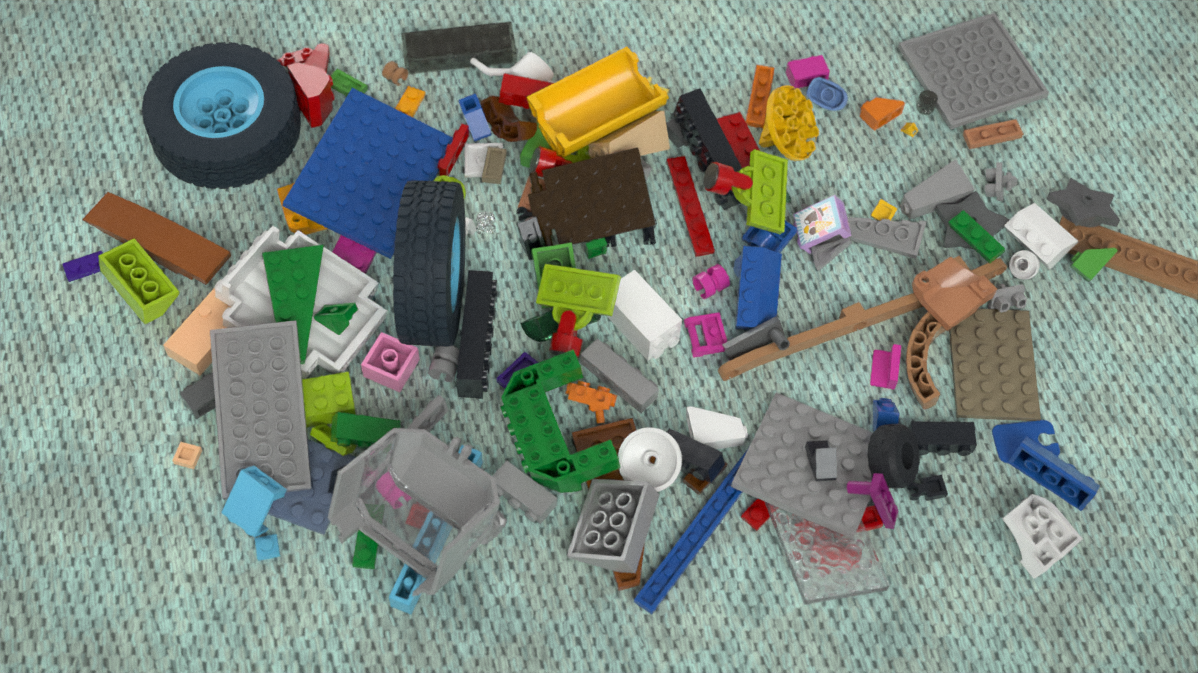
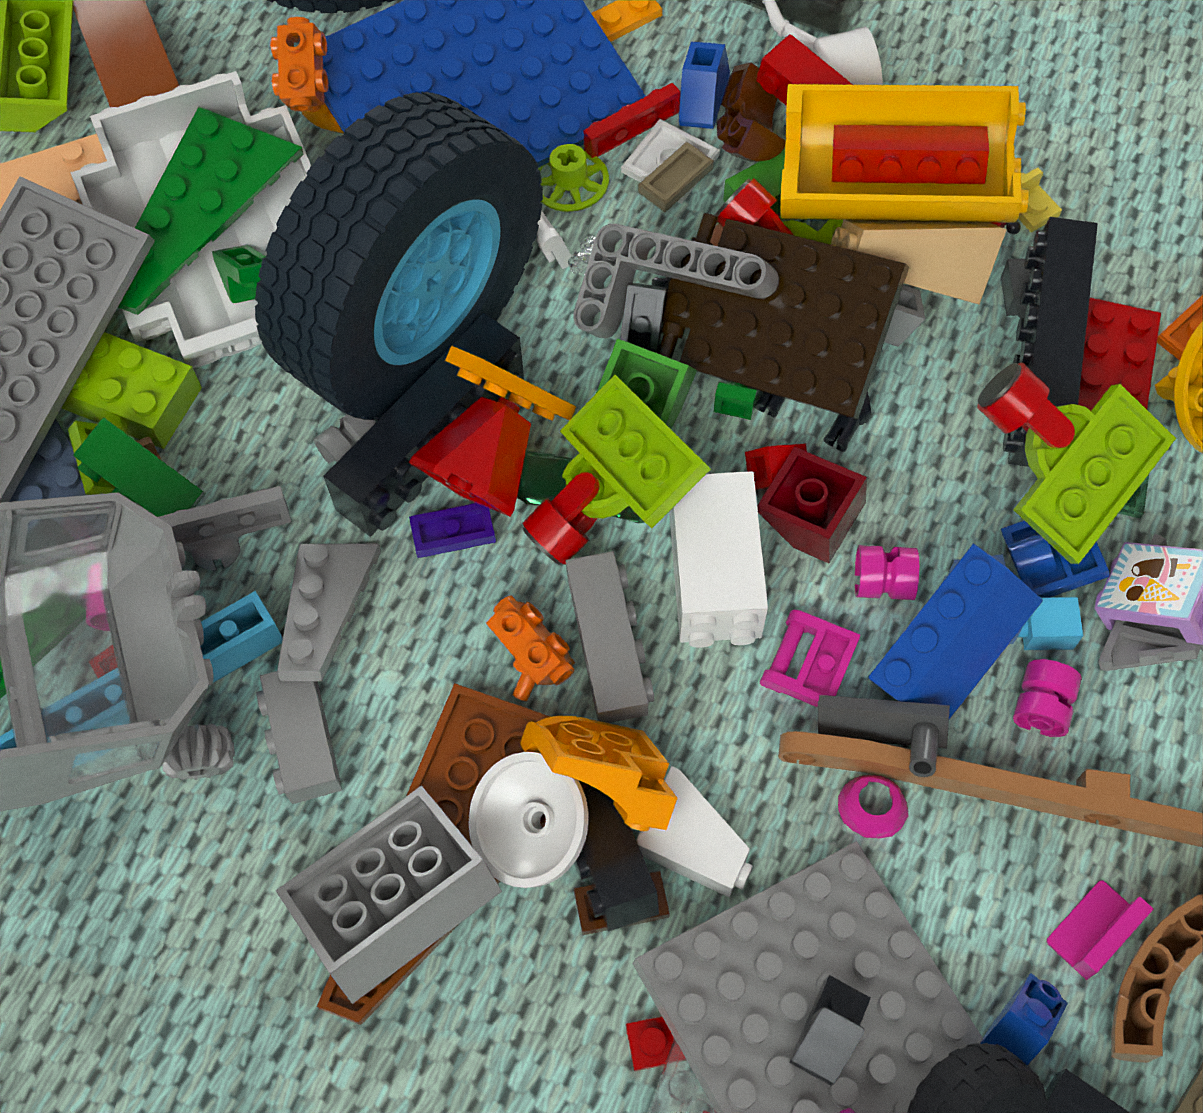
camera: 40 degrees right, 5 degrees up
bright pink brick [361,332,420,393] -> none
green wedge [500,349,621,493] -> none
blue plate [634,446,750,615] -> none
red plate [666,156,715,257] -> none
none -> orange brick [270,17,329,112]
none -> light grey wing [277,544,381,681]
none -> red slope [409,397,531,517]
none -> light orange plate [445,346,576,421]
none -> light orange slope [520,716,678,831]
none -> light grey beam [573,224,779,339]
none -> red panel [745,443,807,490]
none -> dark red slope [757,447,867,564]
none -> red brick [831,125,990,184]
none -> dark pink piece [838,775,909,839]
none -> dark pink wheel [1013,659,1082,737]
none -> medium azure brick [1017,597,1083,650]

